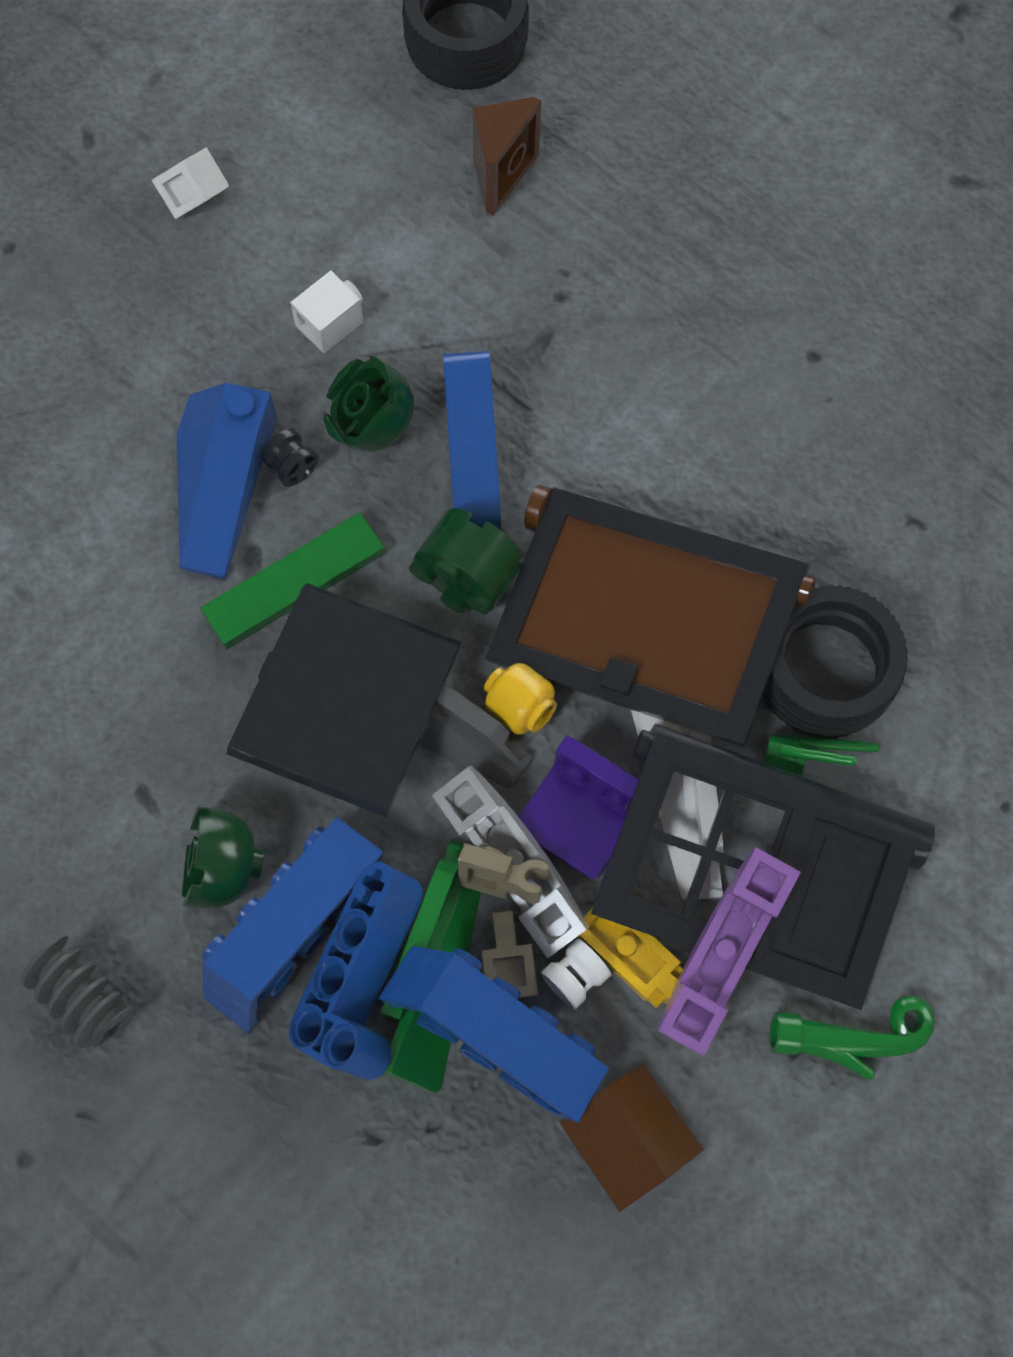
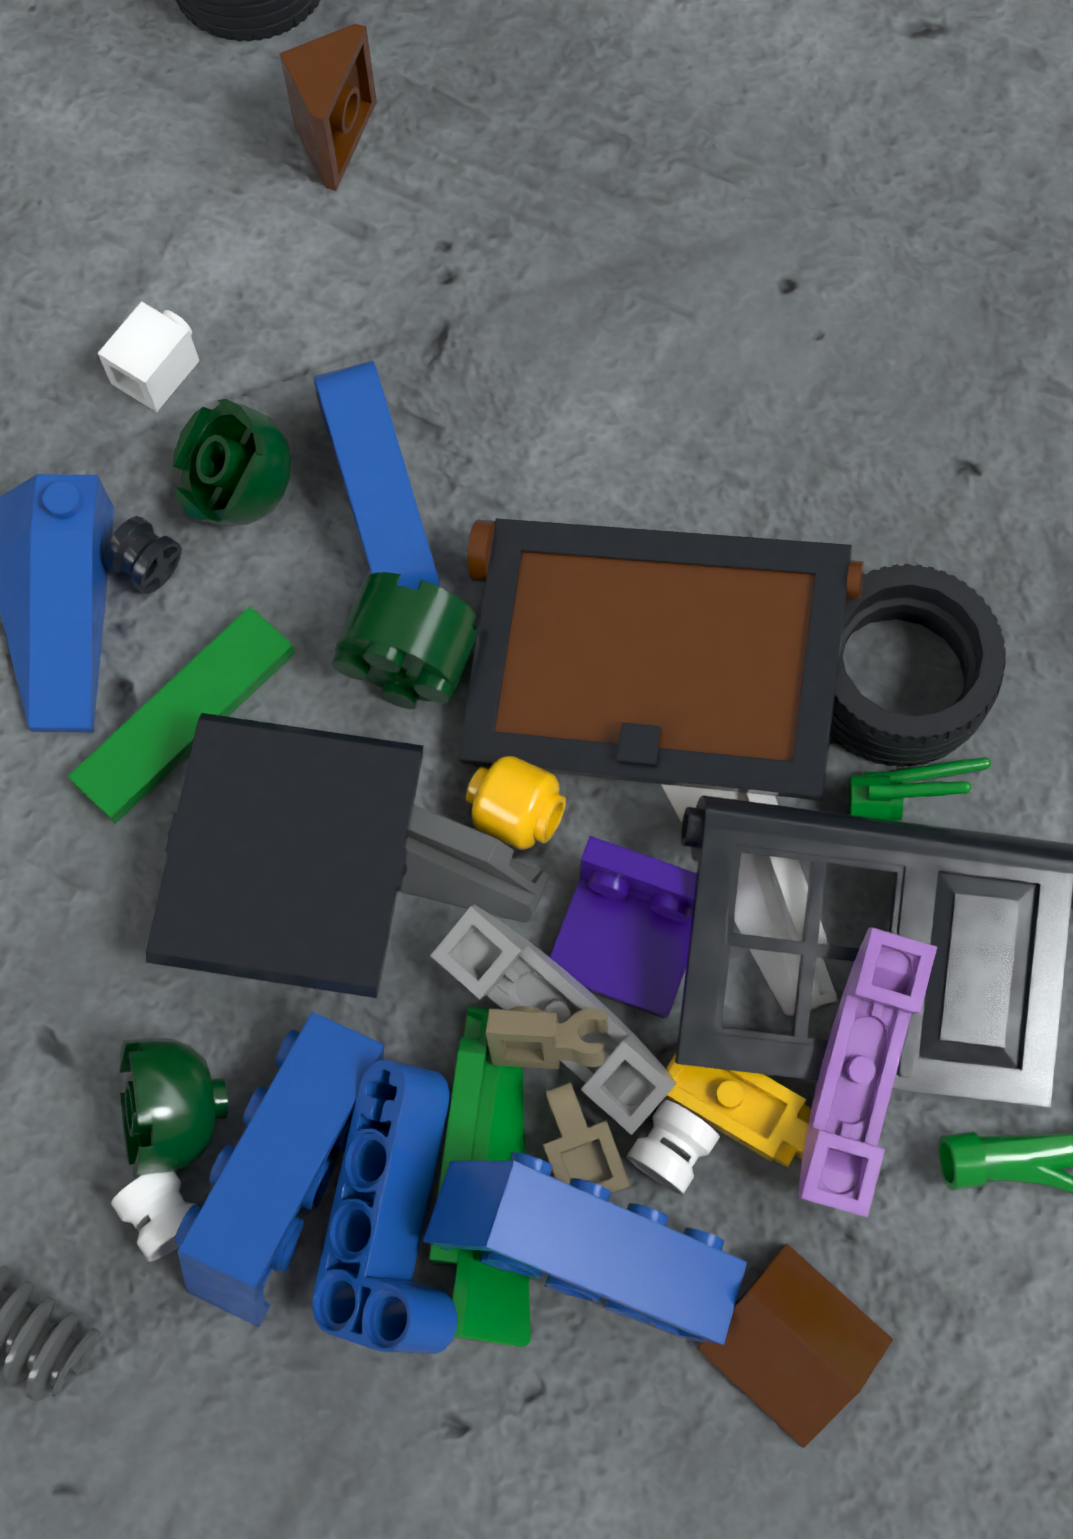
camera: 10 degrees left, 0 degrees up
none -> white wheel [111,1171,196,1262]

